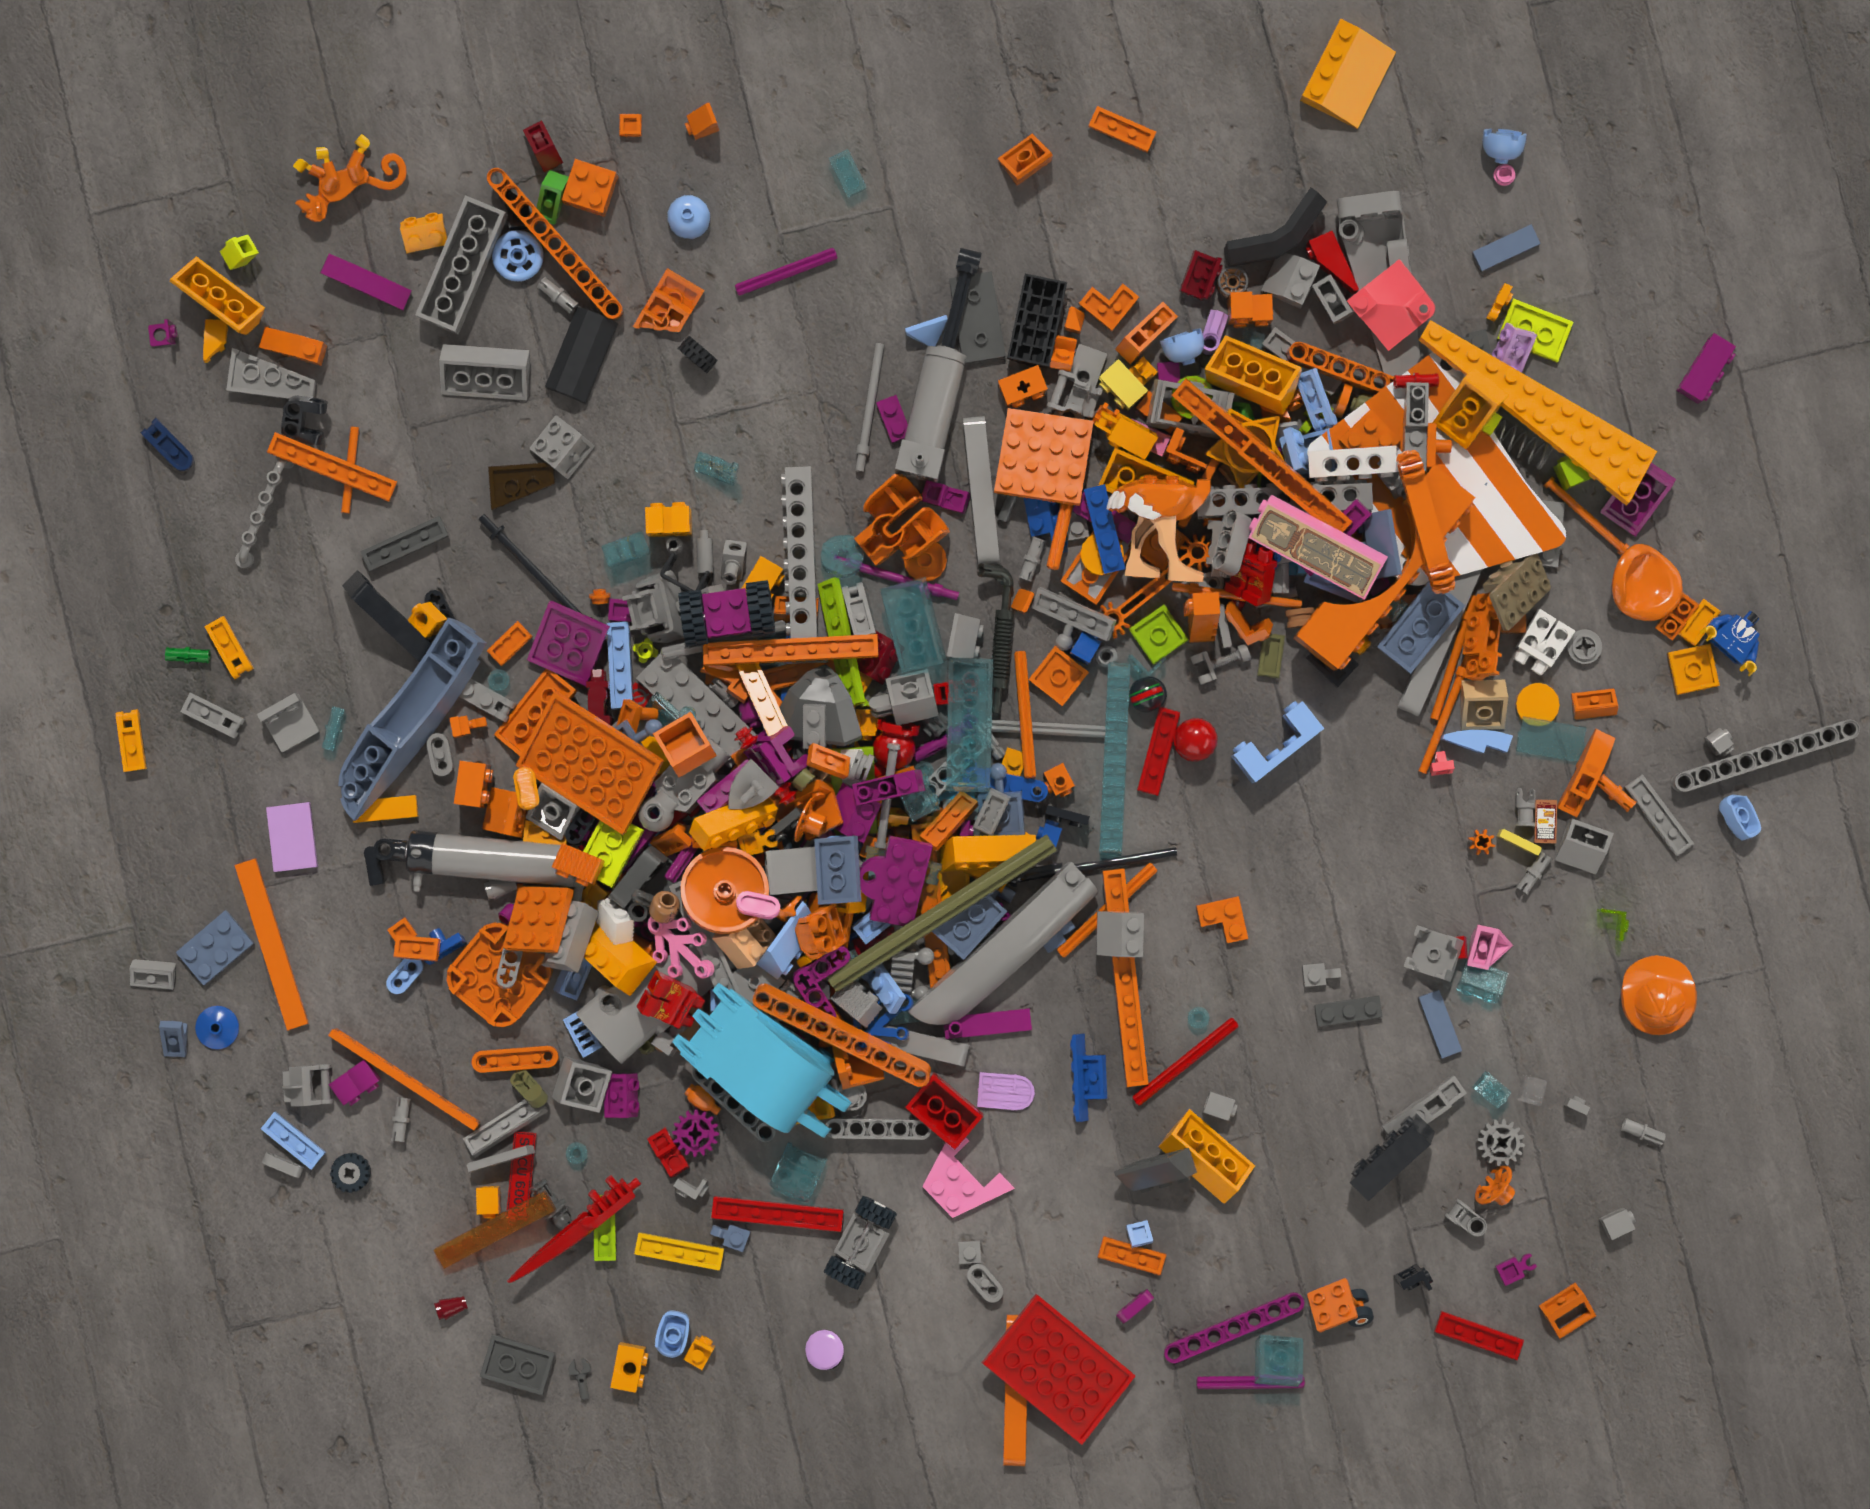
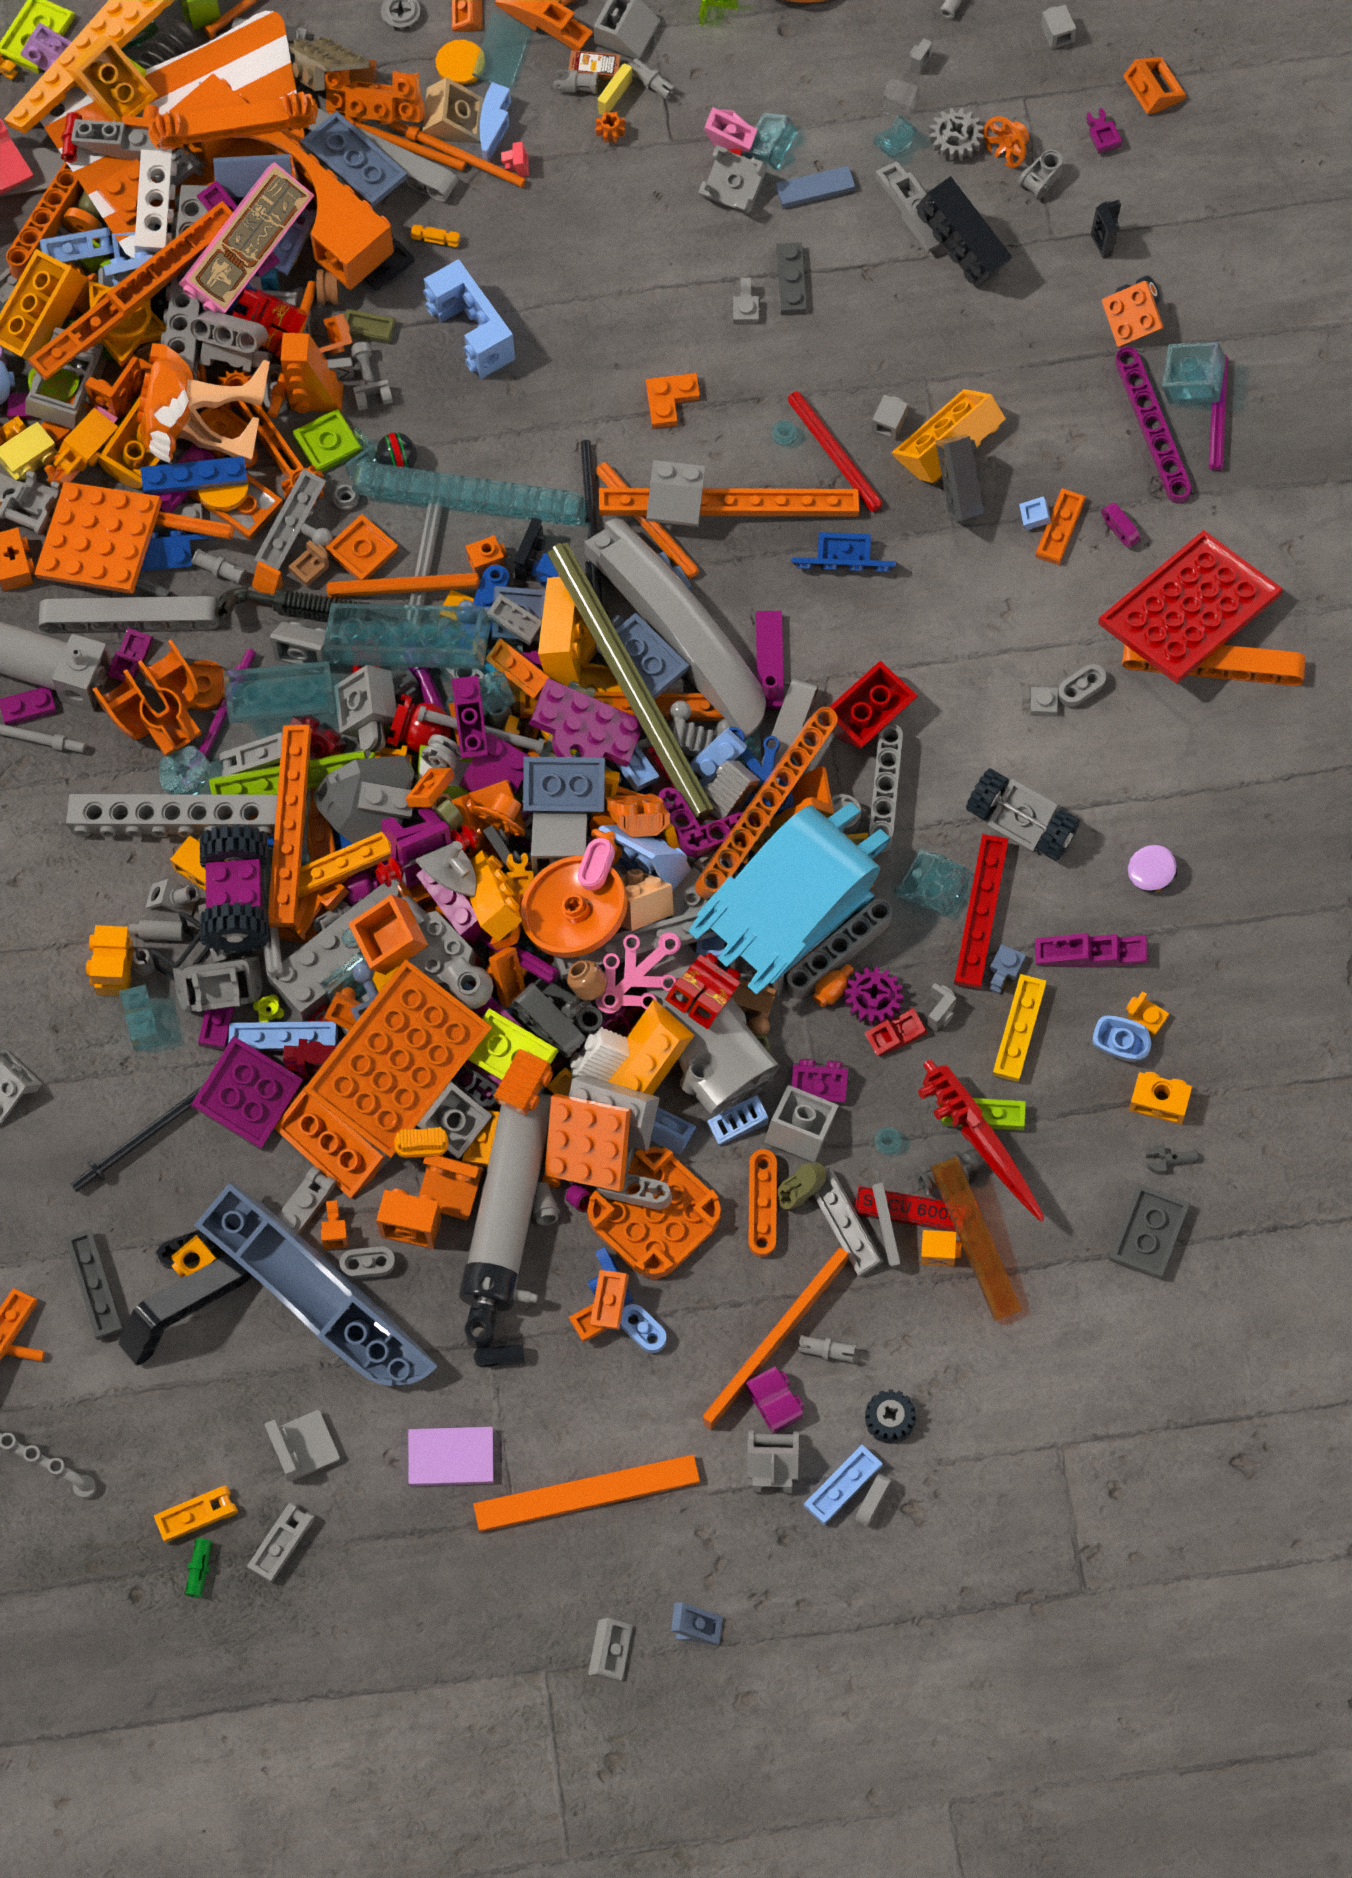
camera: 85 degrees left, 20 degrees down
light orange plate [116,709,147,772] -> none
sand blue plate [176,910,254,986] -> none
blue dish [195,1006,239,1049] -> none
clear light blue pin [322,706,345,751] -> none
light orange tile [353,795,419,823] -> none
dark red cone [434,1296,468,1320] -> none
orange plate [487,621,533,666] -> none
dark brown wing [488,462,555,510] -> none
clear light blue plate [488,669,510,691] -> none
orange plate [589,589,611,604] -> none
light grey piece [651,1025,687,1057] -> none
clear light blue slope [694,452,739,486] -> none
bright pink wing [922,1138,1015,1218] -> none
lavender window [977,1072,1035,1110] -> none
blue slope [1069,631,1101,666] -> none
red tile [1137,707,1180,796] -> none
red tile [1173,718,1218,762] -> none
red tile [1434,1311,1524,1361] -> none
white hips [1513,609,1575,675] -> none
none -> medium nougat bracket [288,540,330,587]
none -> light orange axle [411,224,460,247]
none -> magenta slope [1035,933,1149,967]

